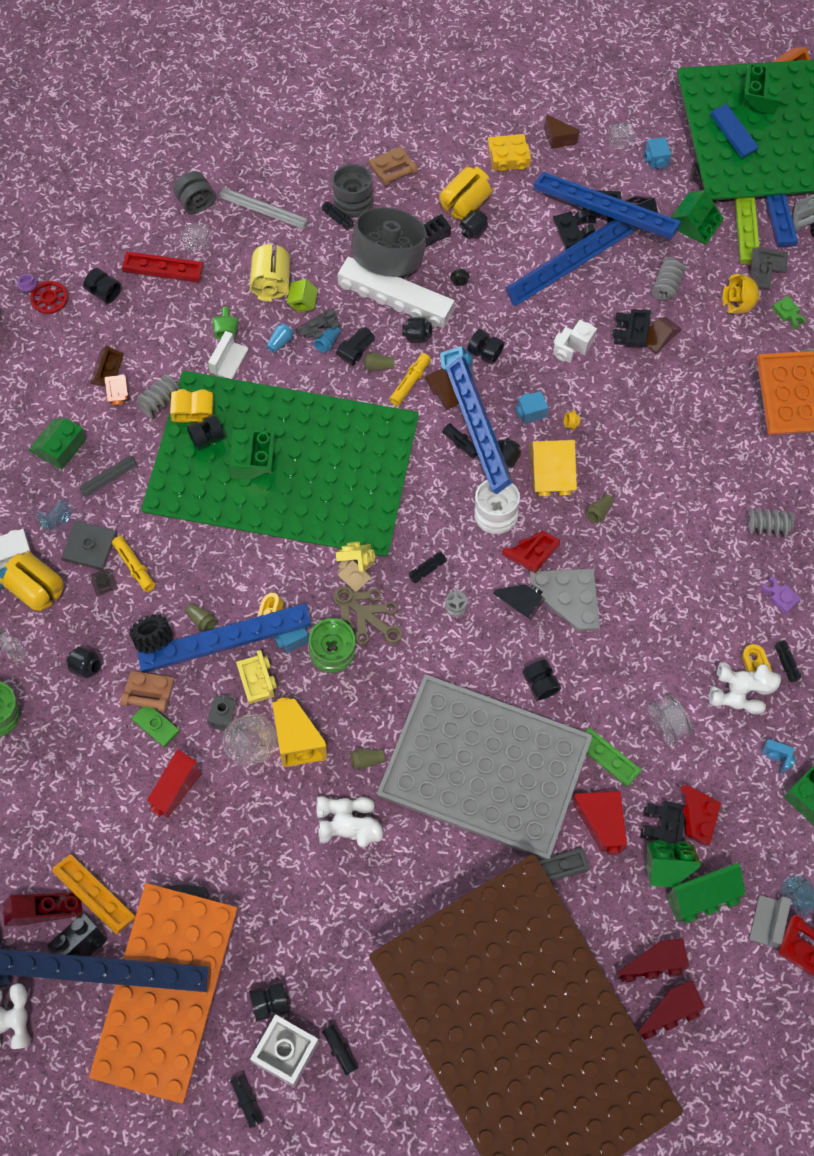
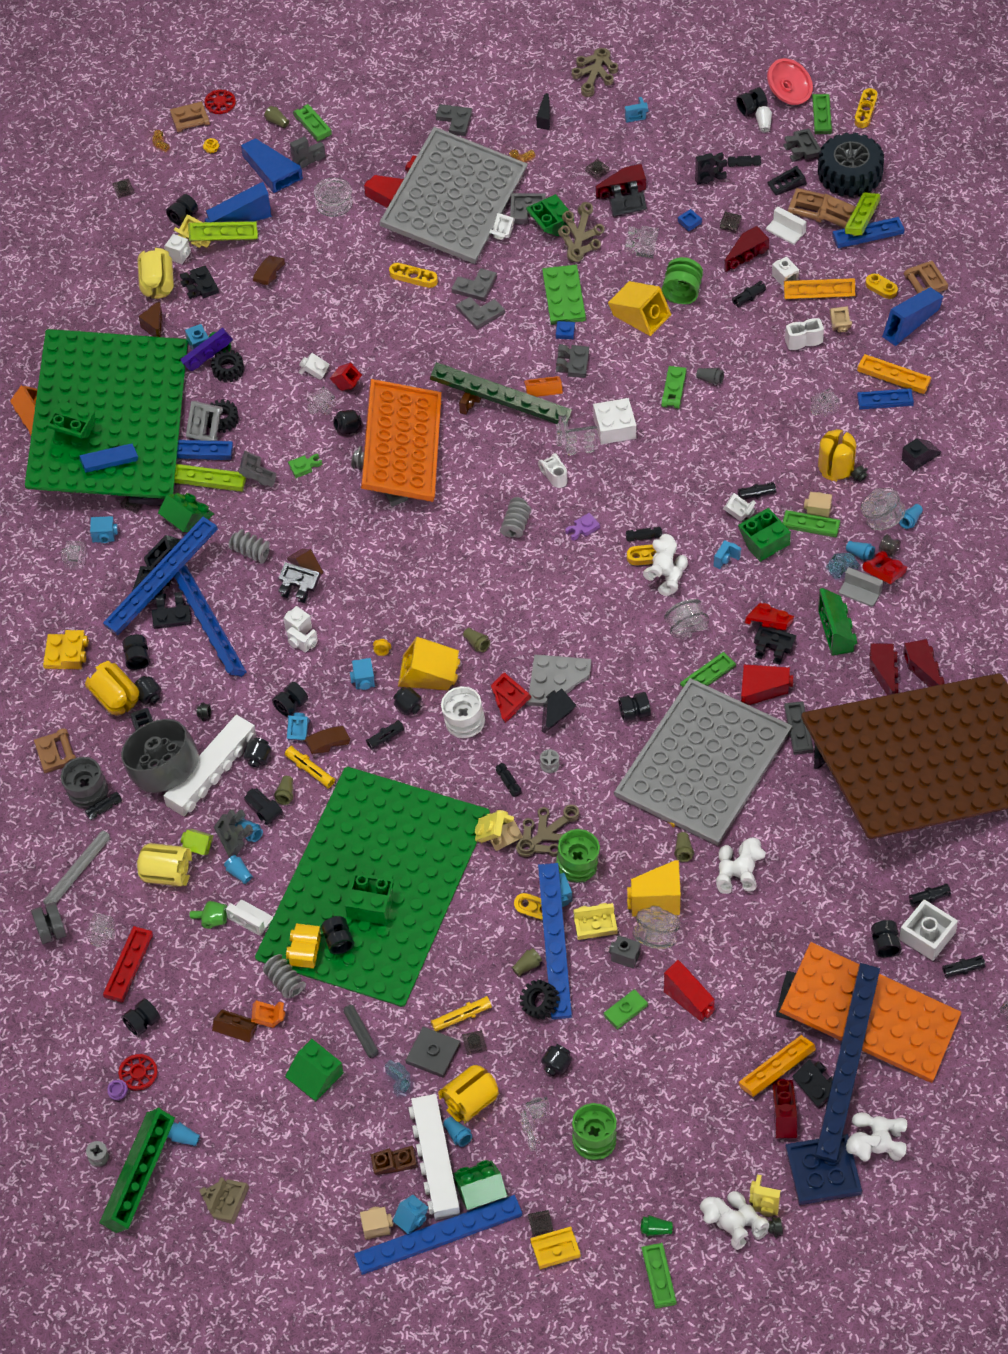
camera: 75 degrees left, 10 degrees down
nougat plate [120,671,175,712] -> none
plate [446,356,513,494] -> none
reddish brown slope [544,114,580,149] -> none
green slope [645,840,701,887] -> none
yellow cylinder [722,274,760,314] -> none
none -> black wheel [122,634,150,670]

